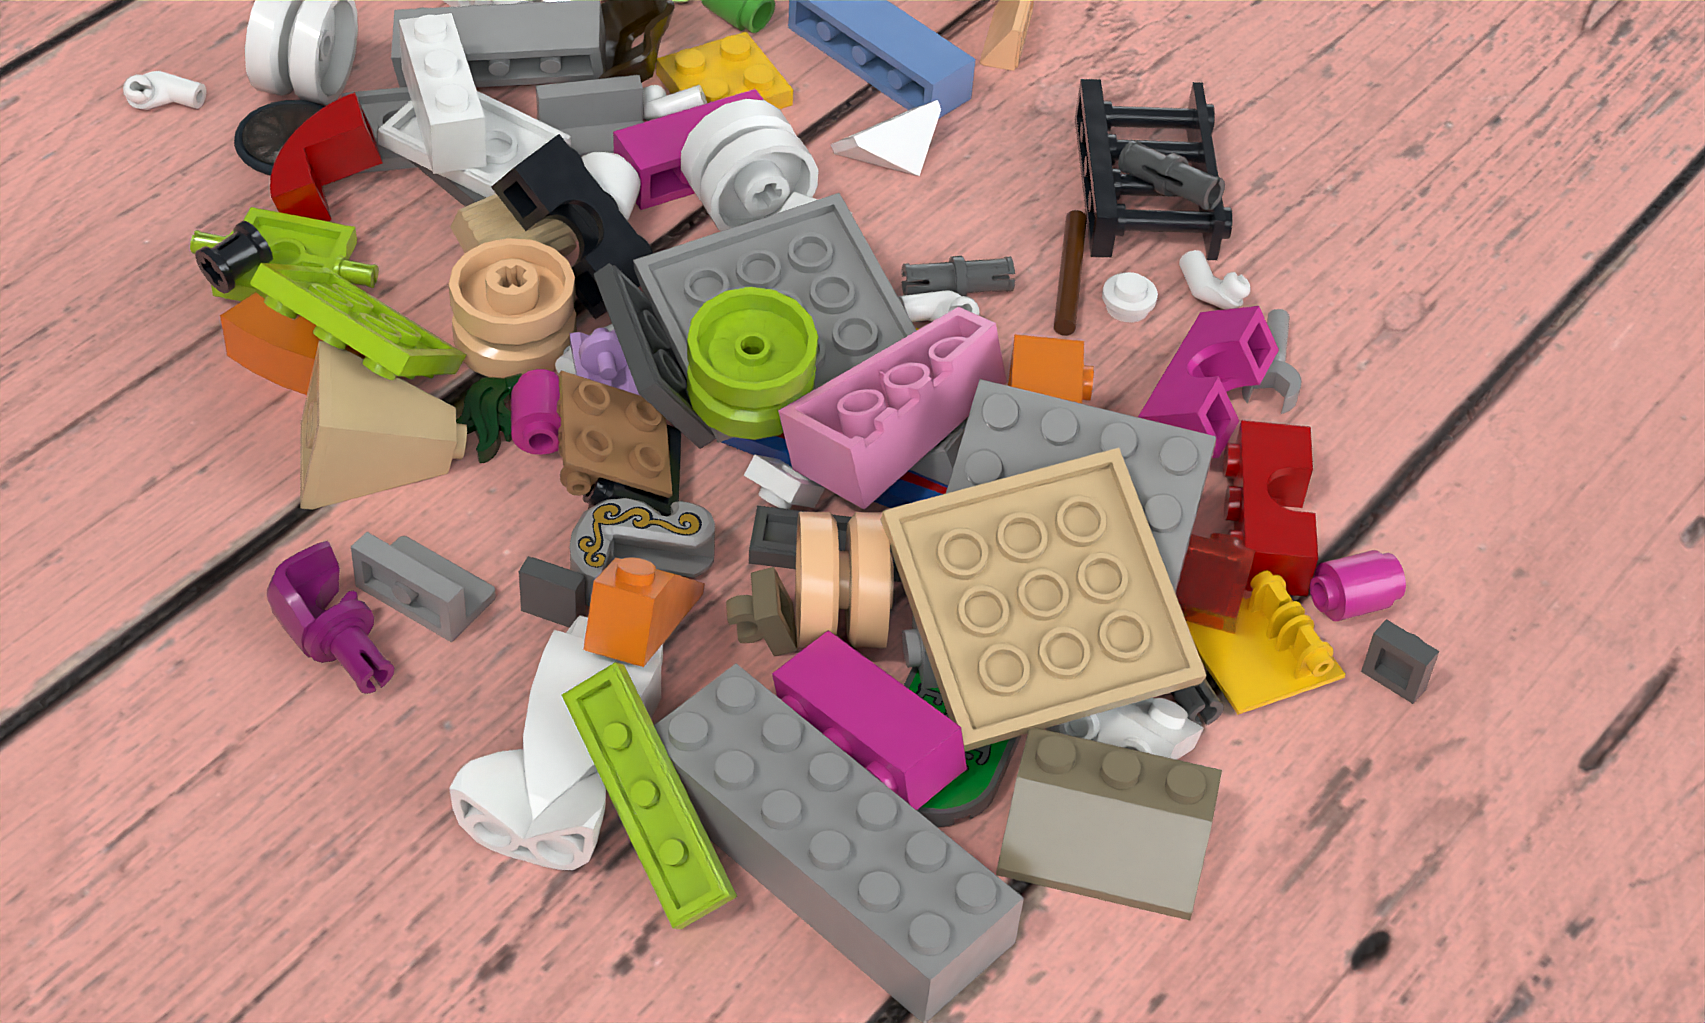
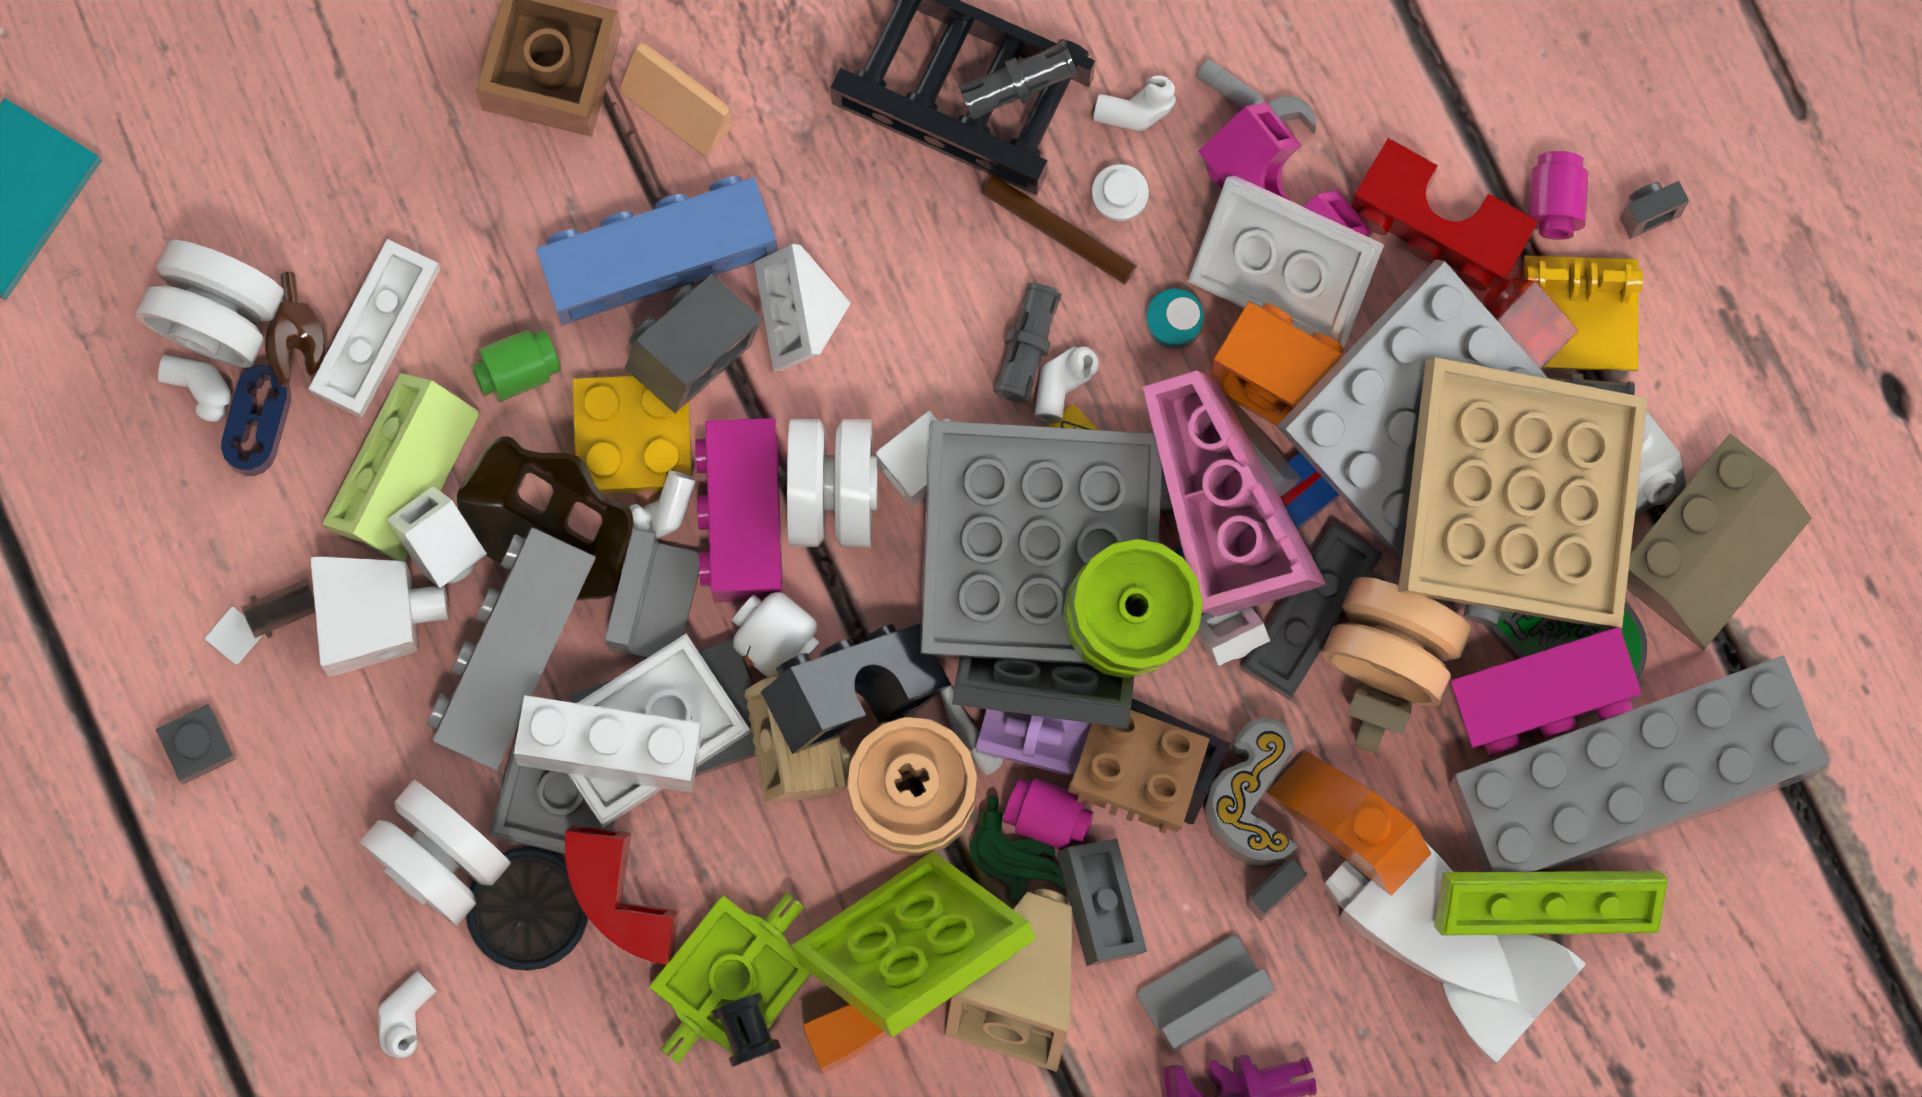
camera: 60 degrees left, 30 degrees up
none -> dark grey brick [625,274,762,413]
none -> dark grey plate [1057,839,1147,966]
none -> white tile [1188,175,1384,348]

